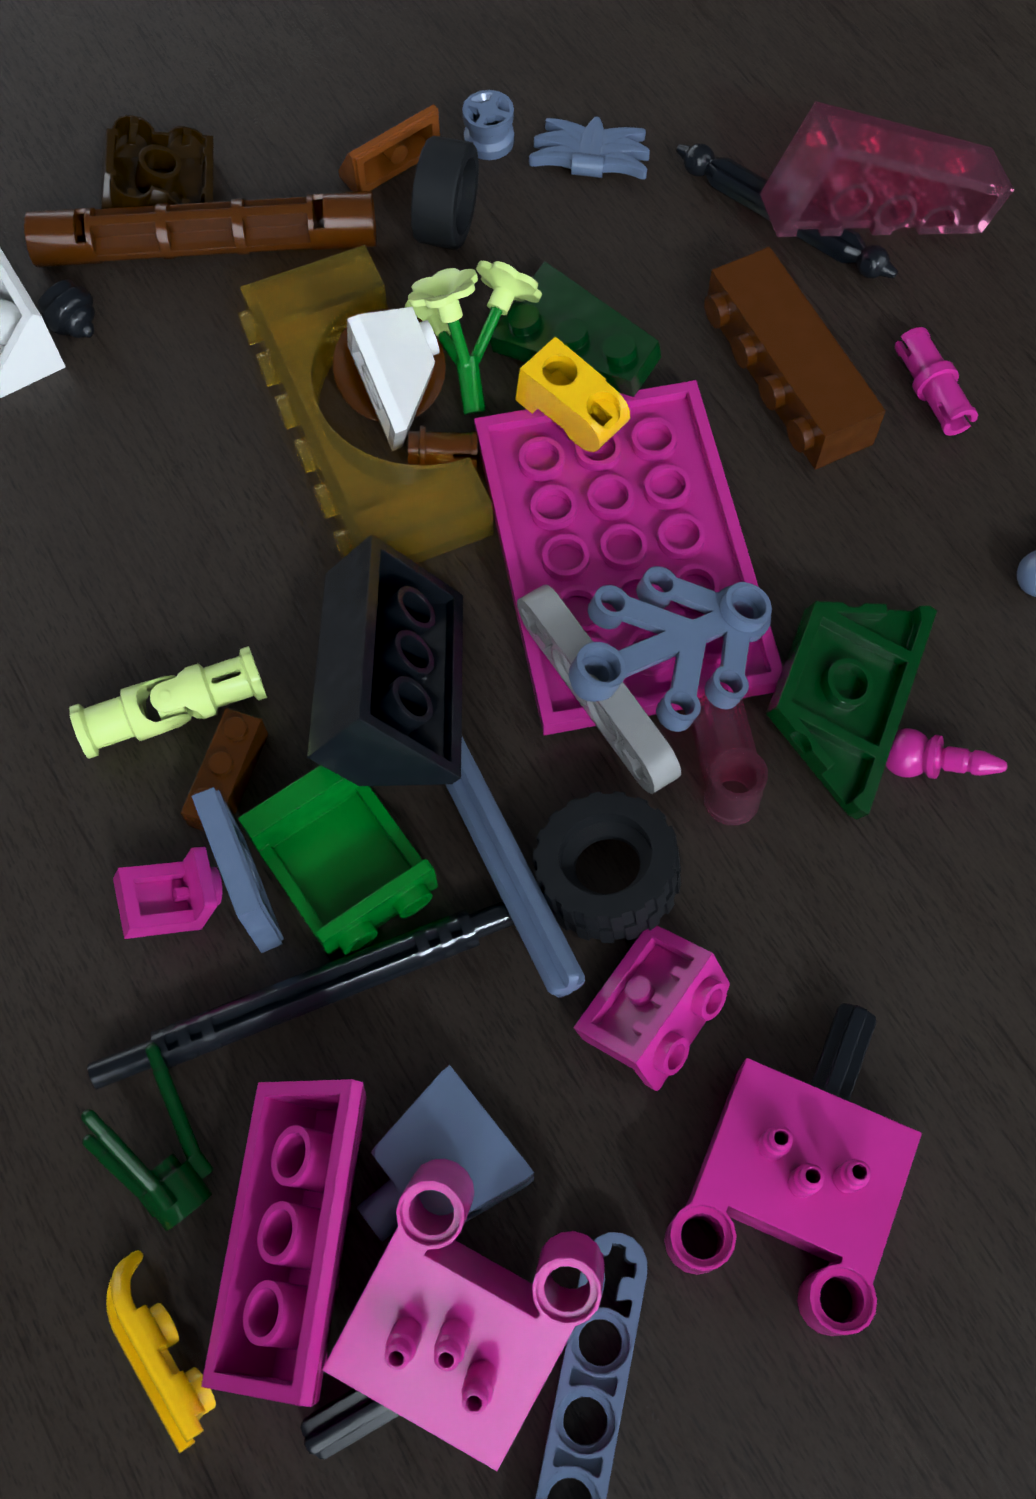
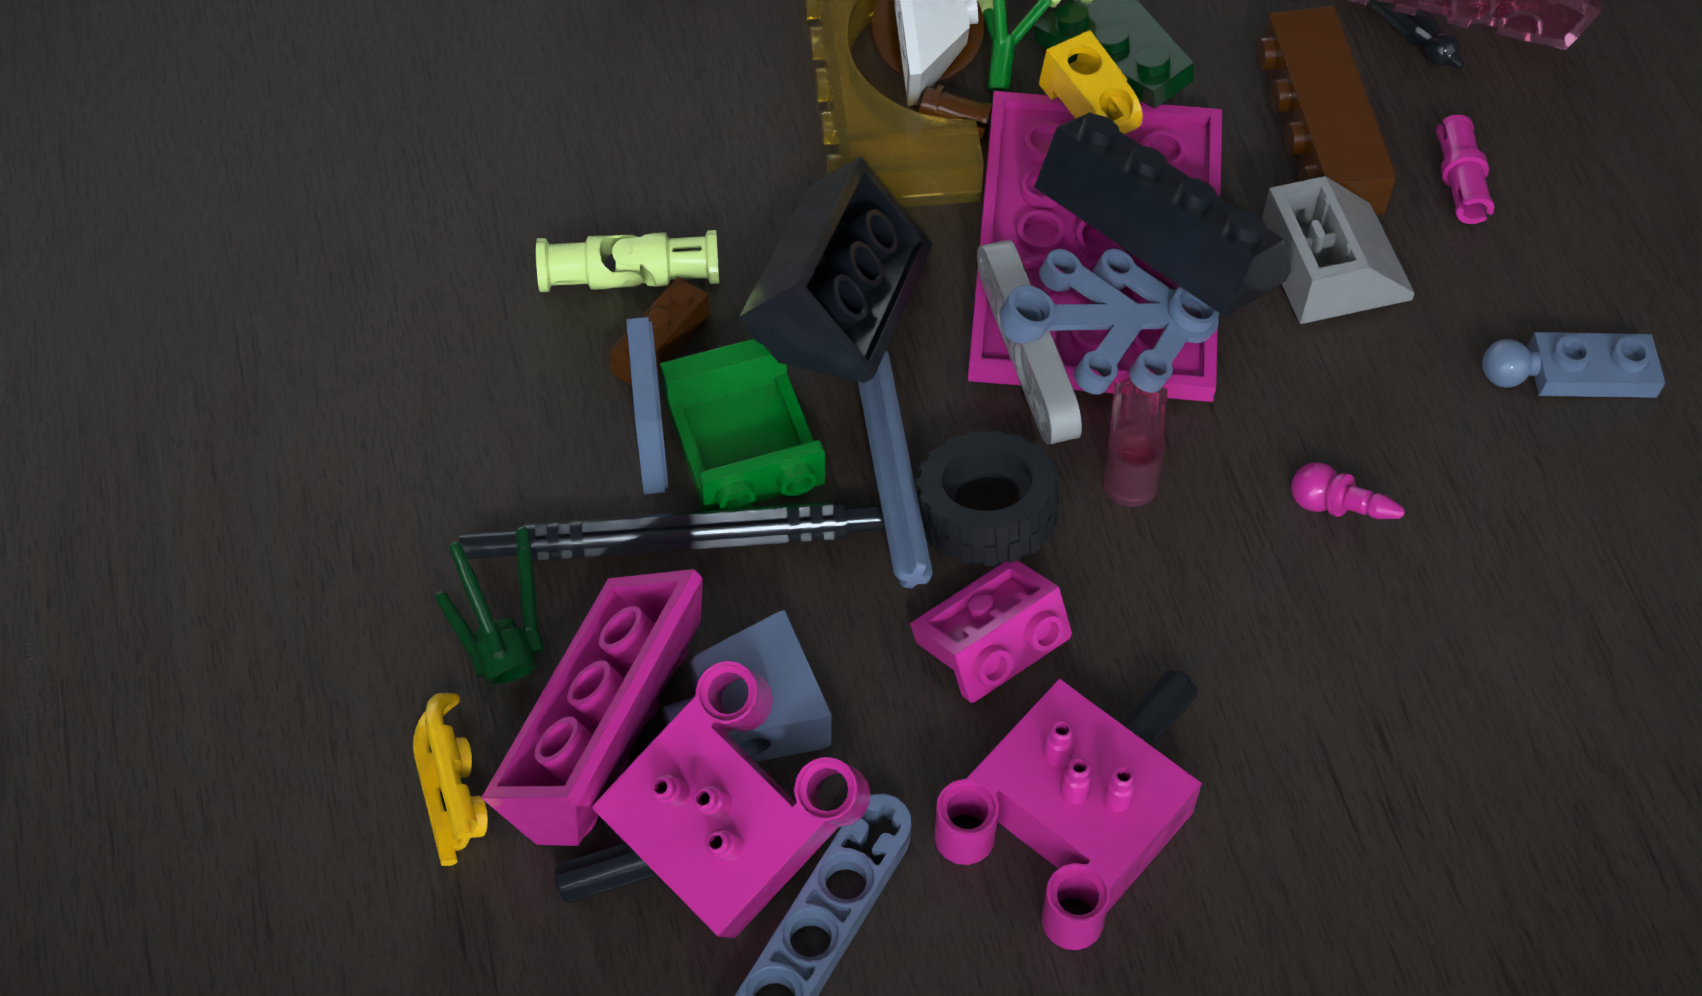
camera: 15 degrees right, 10 degrees down
dark pink bracket [113,846,222,939] -> none
dark green wing [766,601,937,820] -> none
none -> black slope [1034,112,1291,317]
none -> light grey slope [1262,176,1415,324]

